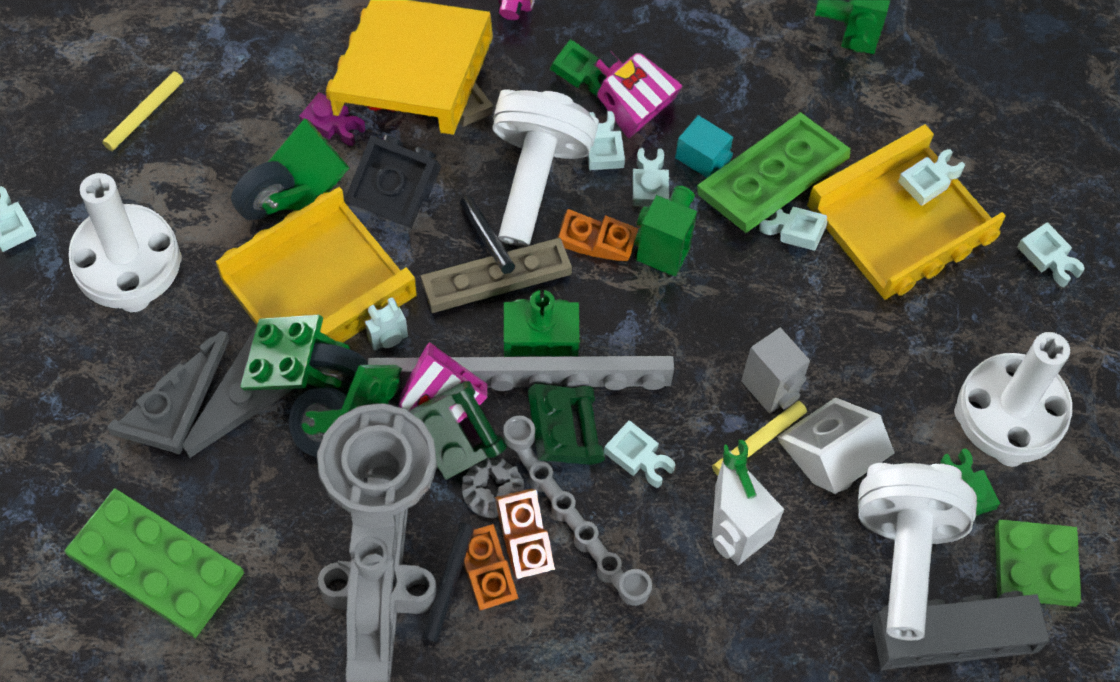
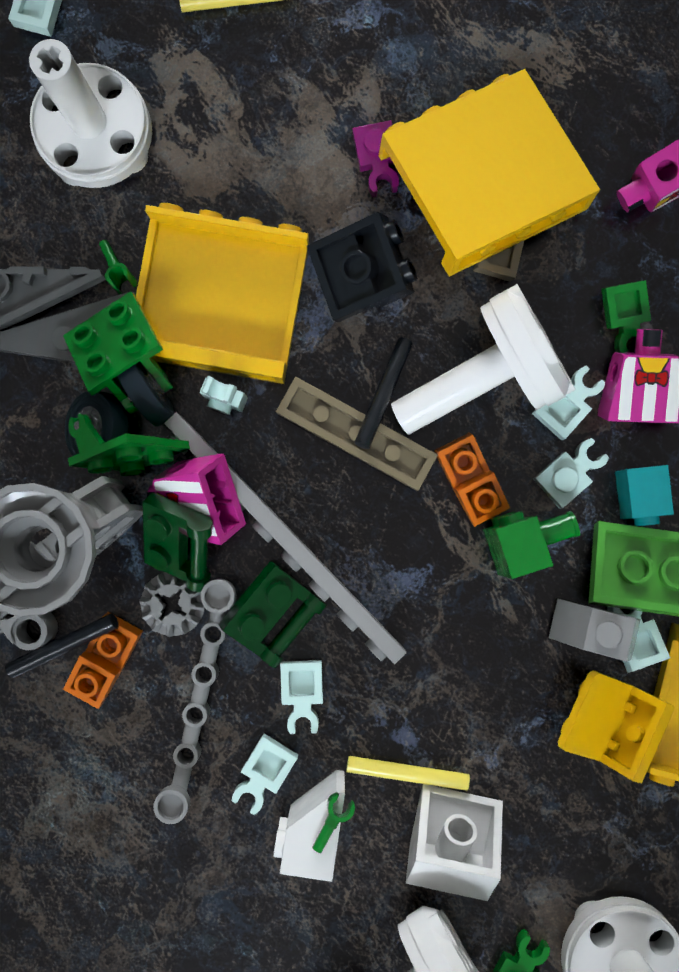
camera: 50 degrees right, 25 degrees up
green plate [231,118,350,220] -> none
slope [495,488,555,579] -> none
green brick [504,290,579,357] -> none
light grey brick [741,327,810,414] -> none
none -> green hand [99,240,137,295]
none -> light aqua plate [232,733,298,815]
none -> light grey slope [549,599,641,662]
none -> yellow bracket [558,670,675,784]

